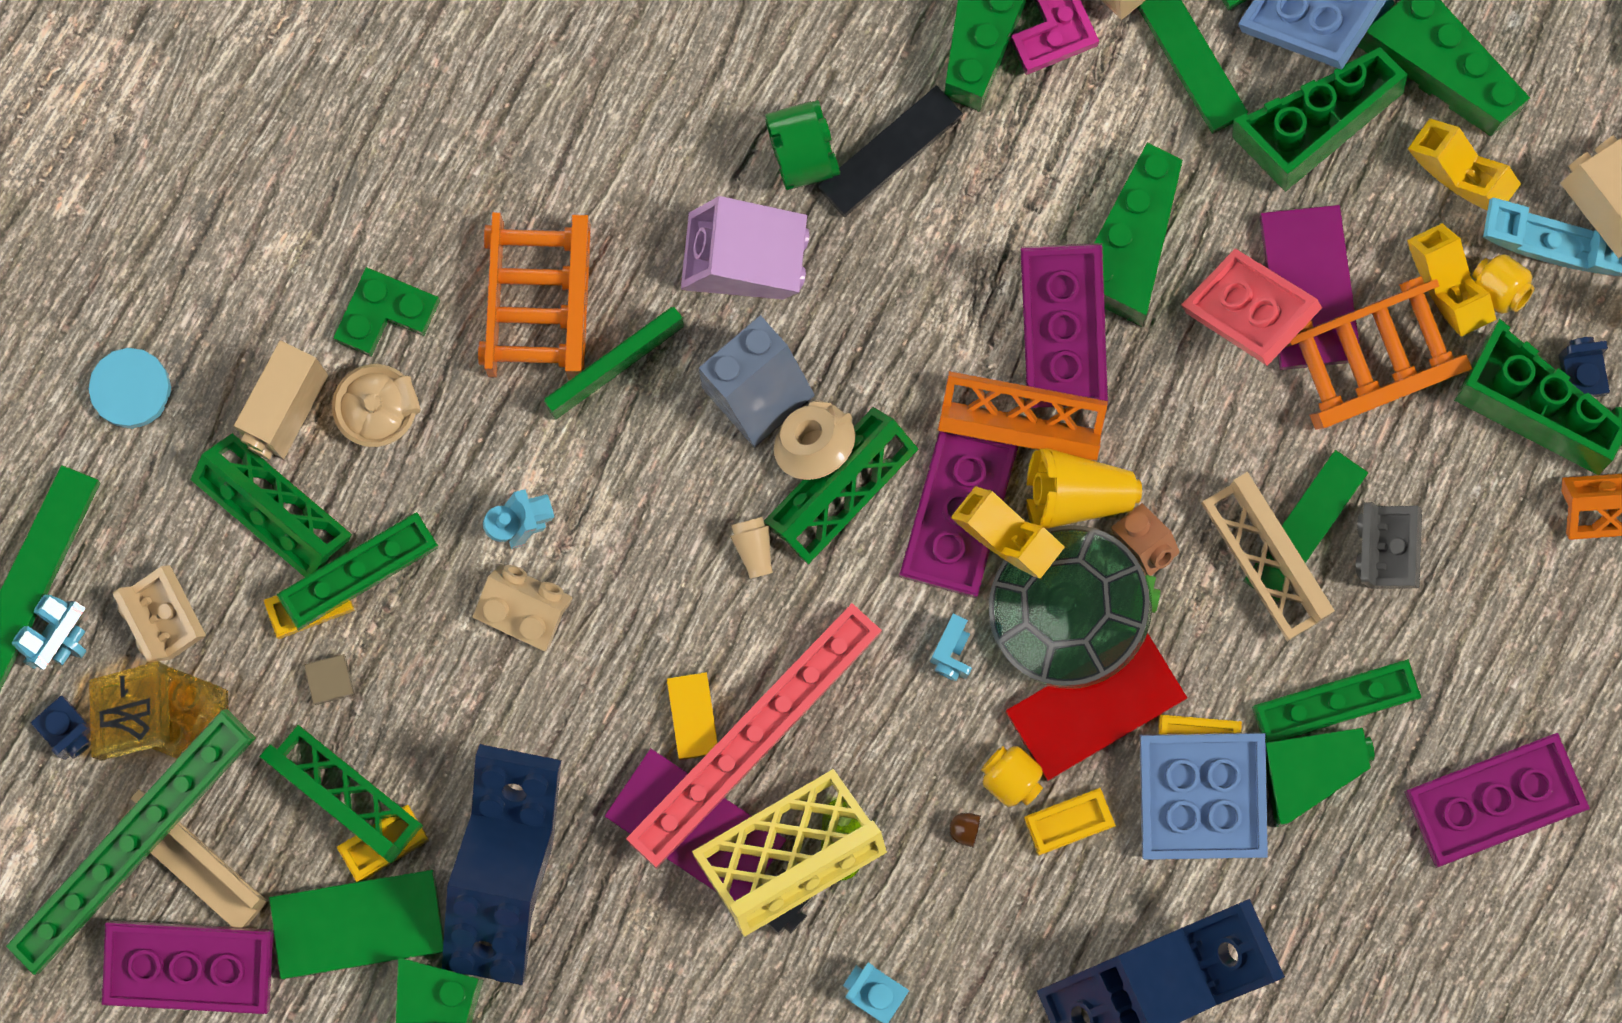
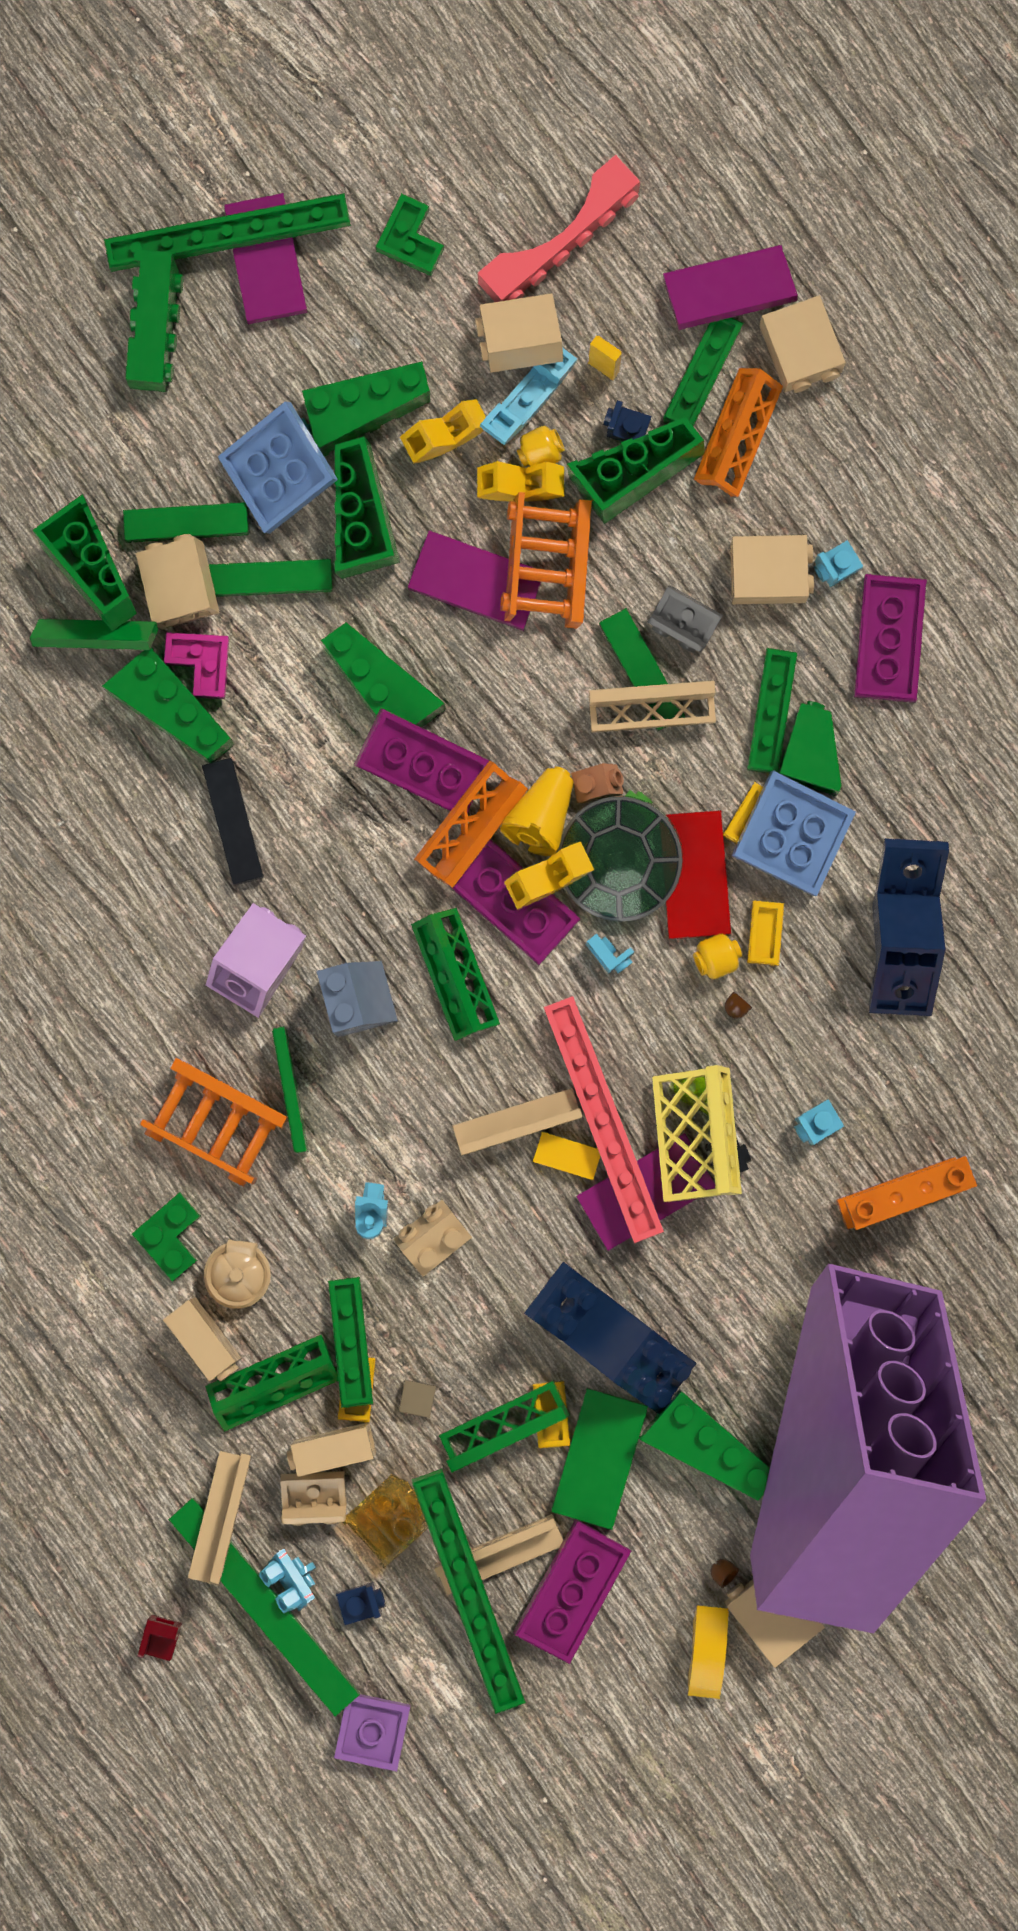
camera: 65 degrees left, 5 degrees up
medium azure tile [88,348,171,429] -> none
clear yellow tile [89,661,170,761] -> none
tan cone [730,517,773,579] -> none
green brick [765,100,840,191] -> none
tan piece [774,400,855,480] -> none
coral plate [1181,248,1322,366] -> none
none -> tan fence [188,1451,251,1586]
none -> tan brick [287,1422,376,1477]
none -> tan fence [453,1088,582,1156]
none -> tan brick [730,535,814,605]
none -> medium azure bracket [814,540,863,587]

